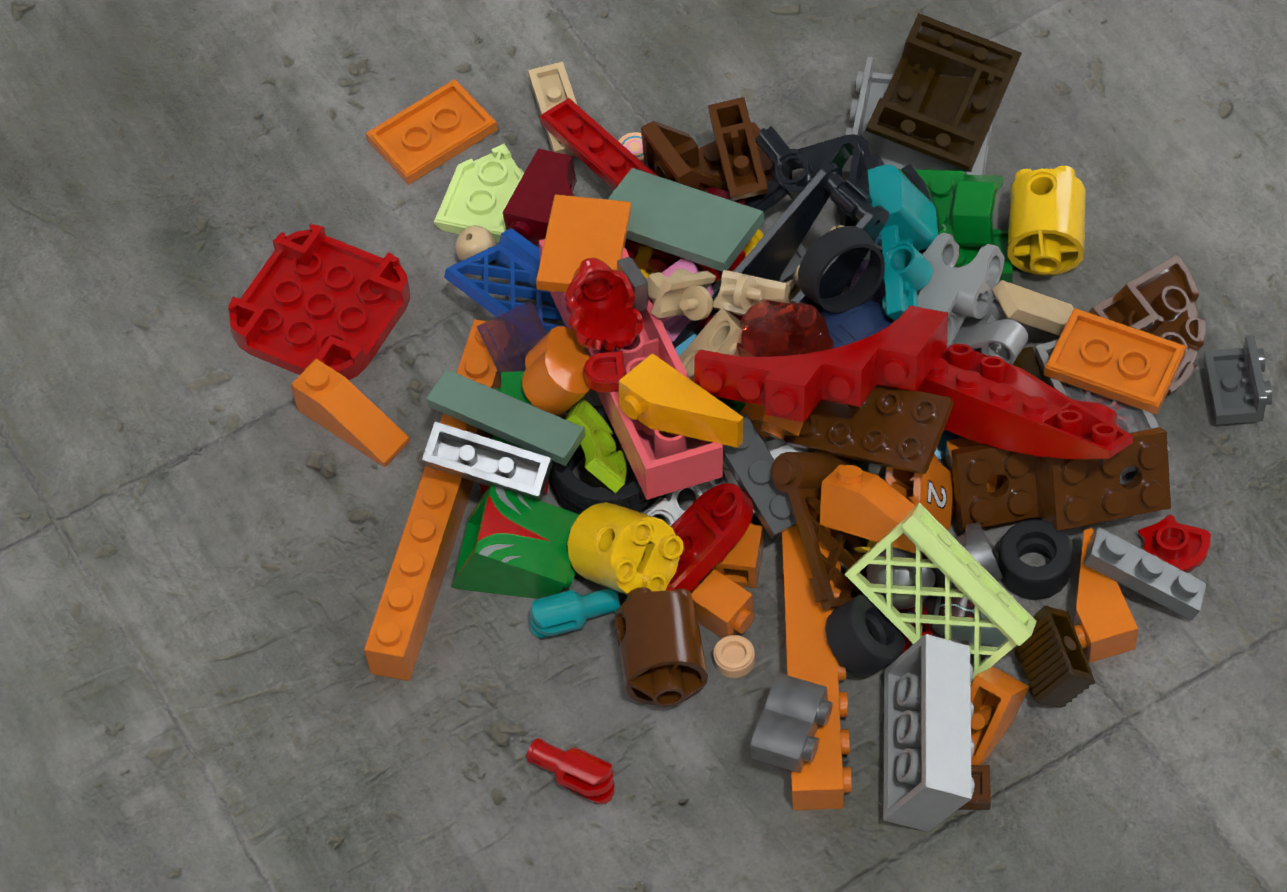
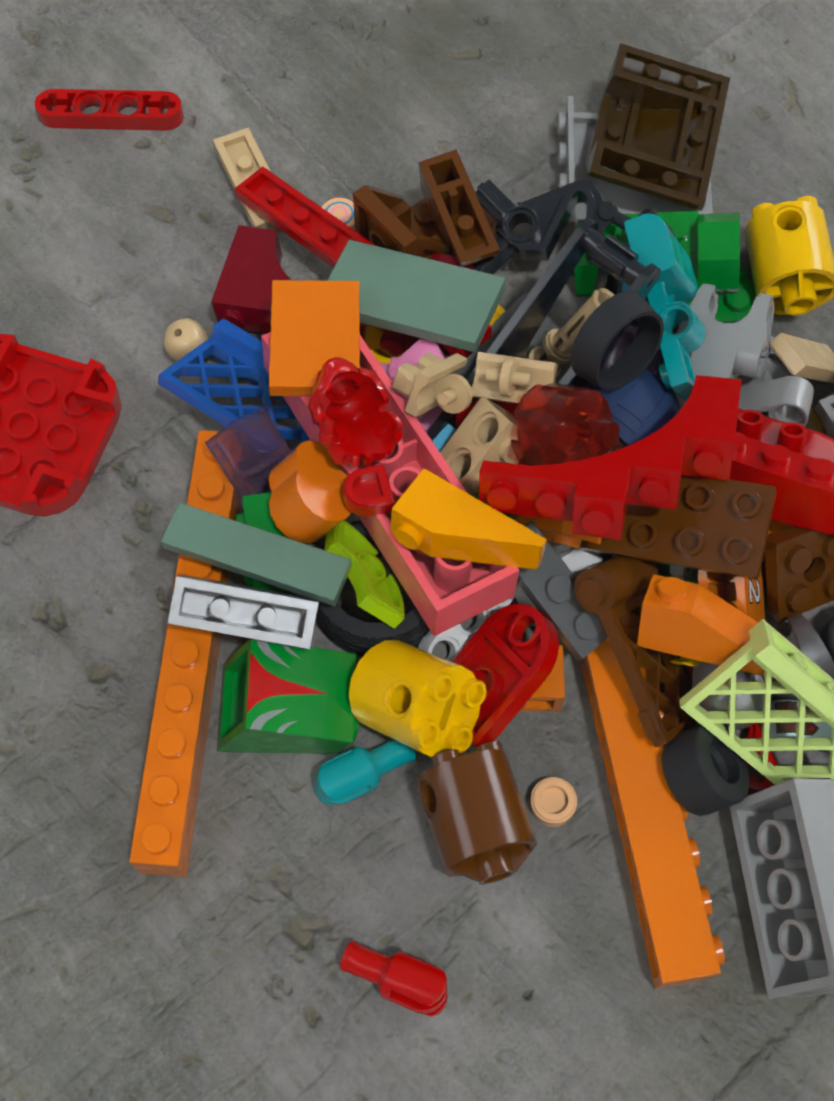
camera: 15 degrees left, 10 degrees up
orange slope [291,359,410,467] -> none
orange tile [366,79,498,185] -> none
yellowish green tile [434,144,524,242] -> none
flat silver tile [617,256,648,312] -> none
orange brick [691,569,755,638] -> none
flat silver brick [750,673,833,773] -> none
none -> red beam [34,89,184,131]

